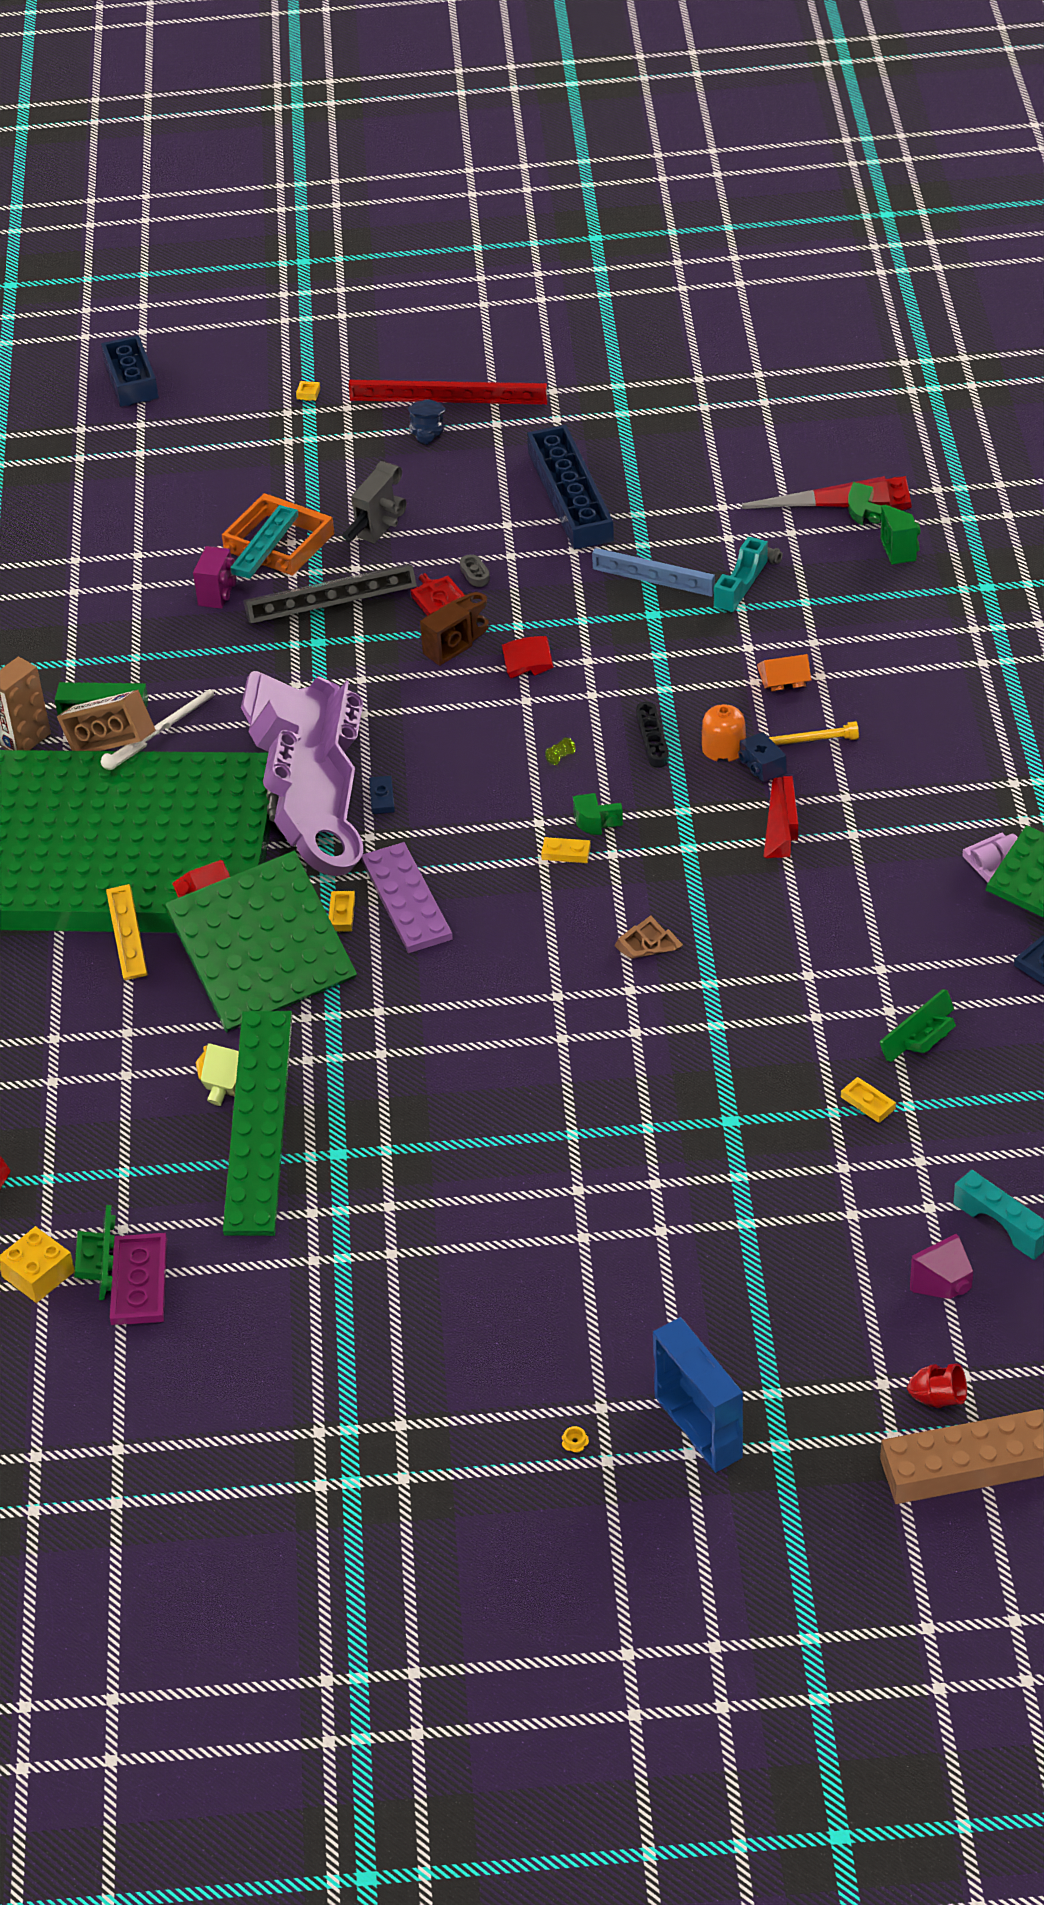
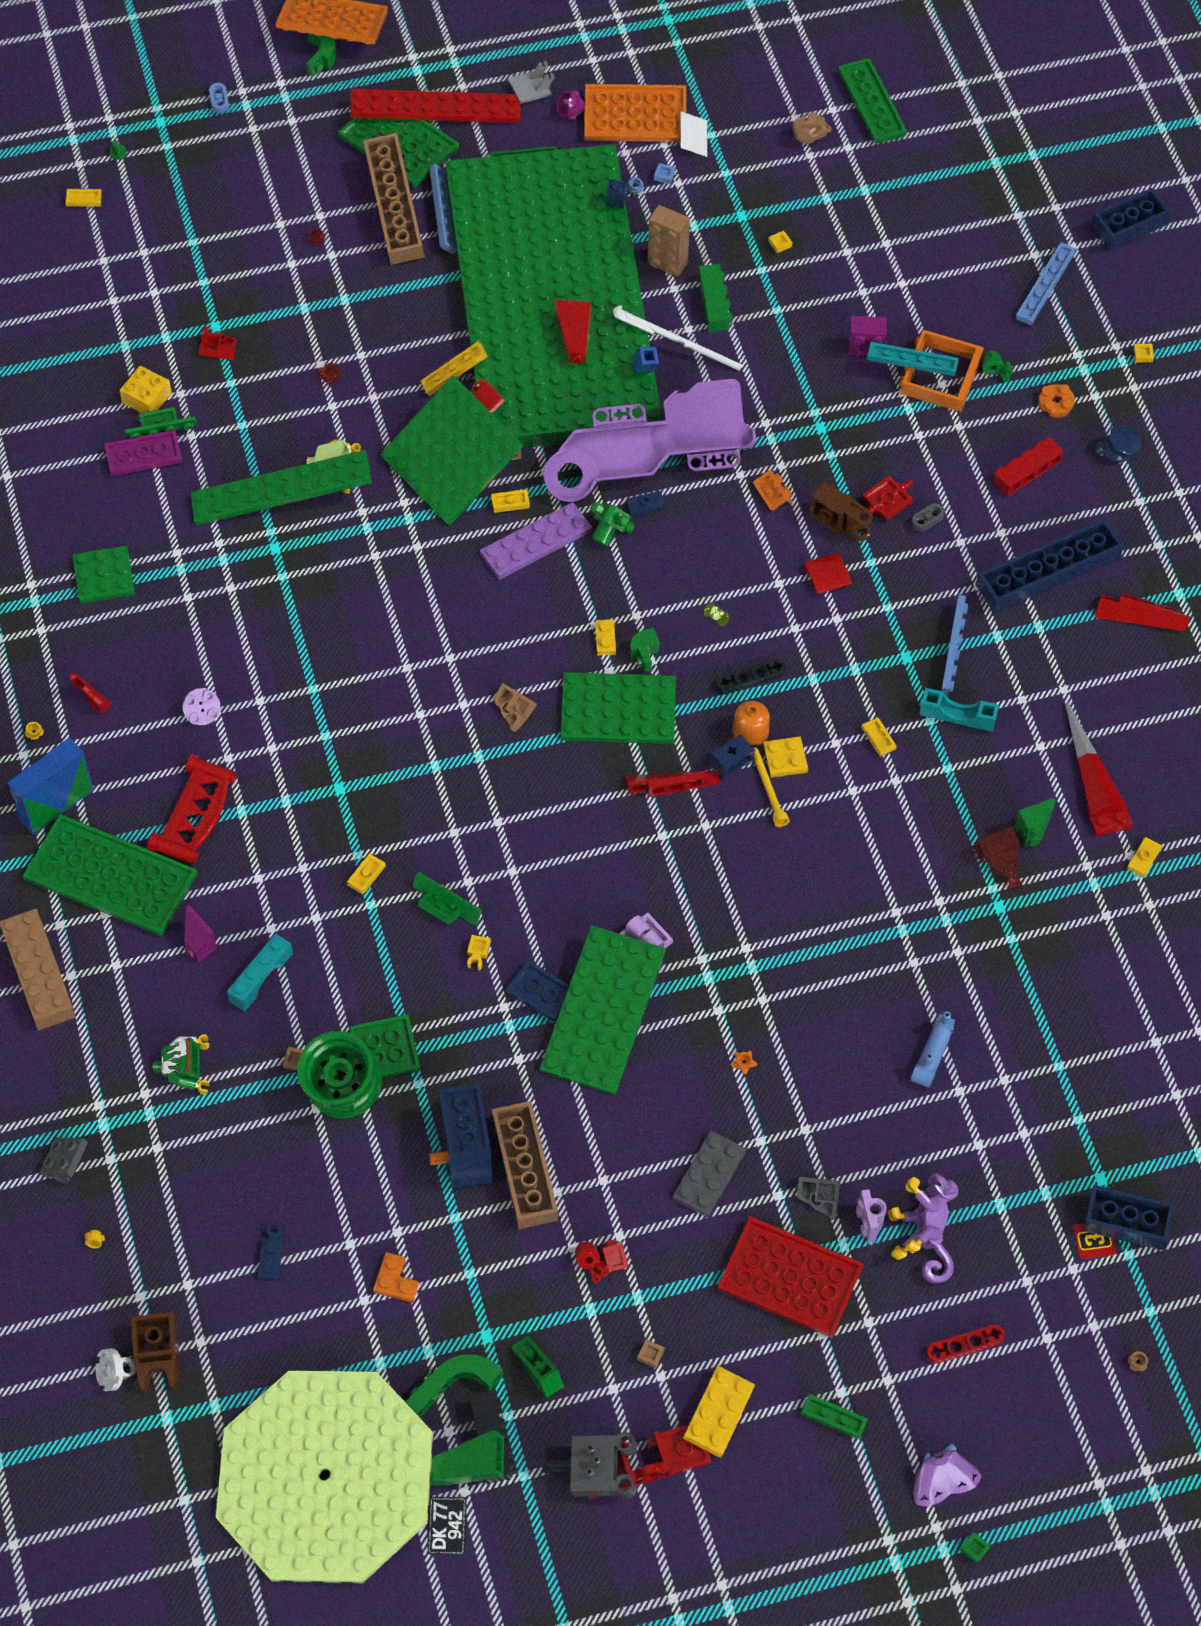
camera: 75 degrees right, 15 degrees up
medium nougat brick [57,690,156,751] -> none
dark grey brick [243,564,417,623] -> none
dark grey piece [342,461,407,543] -> none
red plate [348,380,548,405] -> none
orange slope [757,654,811,692] -> none
dark grey pin [768,547,783,564] -> none
green brick [848,482,881,525] -> none
red helmet [907,1363,967,1408] -> none
none -> green plate [23,814,198,936]
none -> red slope [69,673,112,714]
none -> green plate [72,546,135,604]
none -> red piece [147,754,237,863]
none -> lavender plate [183,688,220,725]
none -> clear red plate [318,361,343,386]
none -> yellow plate [467,935,491,970]
none -> red slope [555,300,591,364]
none -> green plate [561,672,676,744]
none -> green piece [590,502,634,547]
none -> blue brick [632,347,659,373]
none -> orange bracket [753,470,793,511]
none -> yellow plate [763,736,808,778]
none -> yellow plate [768,231,792,253]
none -> yellow plate [861,717,897,757]
none -> clear red brick [973,826,1023,890]
none -> green piece [981,350,1013,382]
none -> red brick [993,437,1064,497]
none -> medium blue plate [1016,242,1076,325]
none -> orange plate [1038,385,1075,418]
none -> red wedge [1095,593,1190,631]
none -> yellow plate [1127,837,1162,878]

